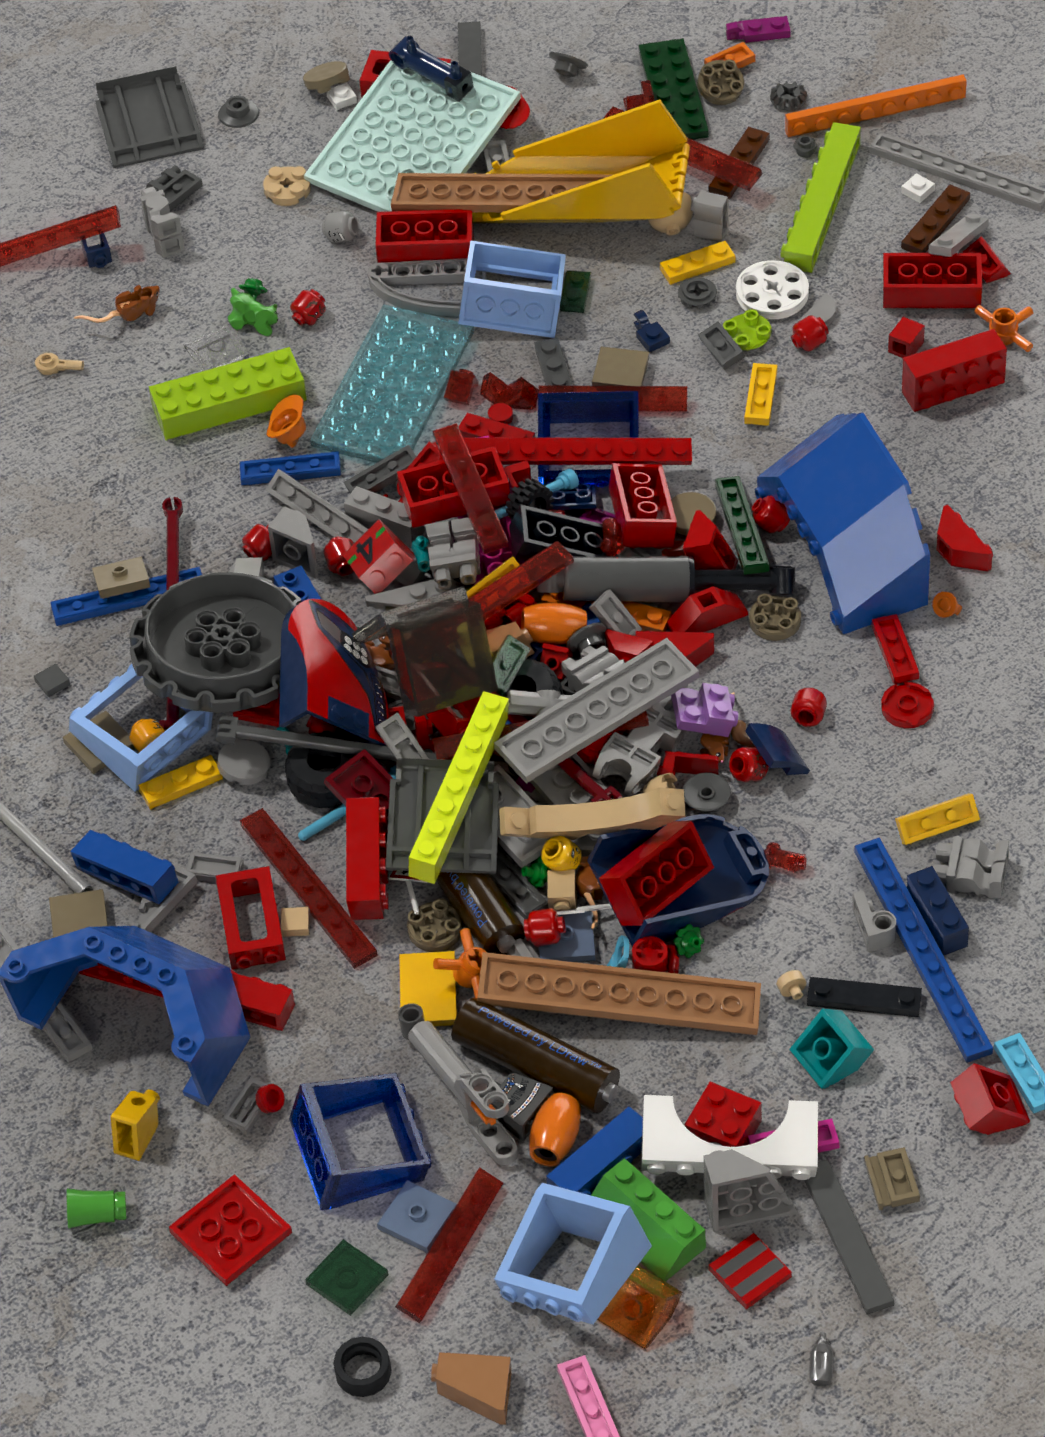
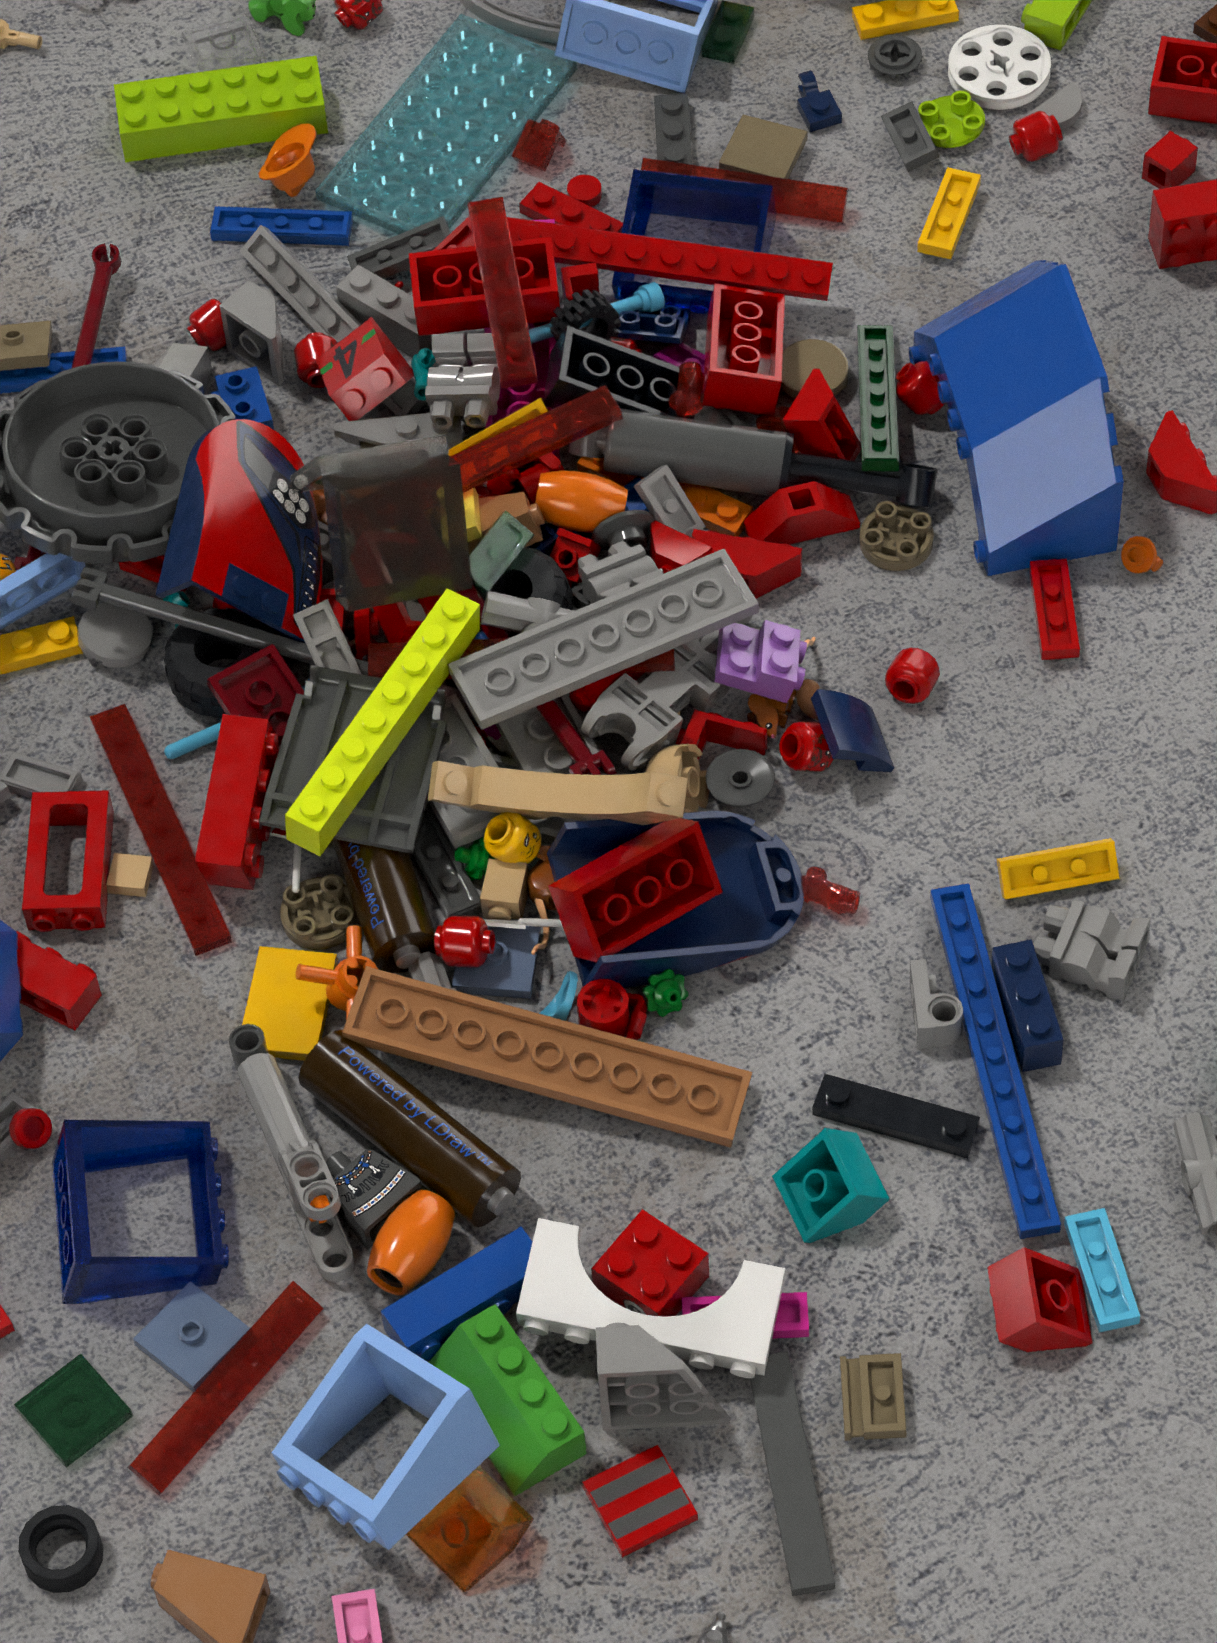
camera: 10 degrees right, 5 degrees up
clear red slope [480,372,539,410] -> none
tan tile [776,970,807,1000] -> none
red tile [881,682,934,729] -> none

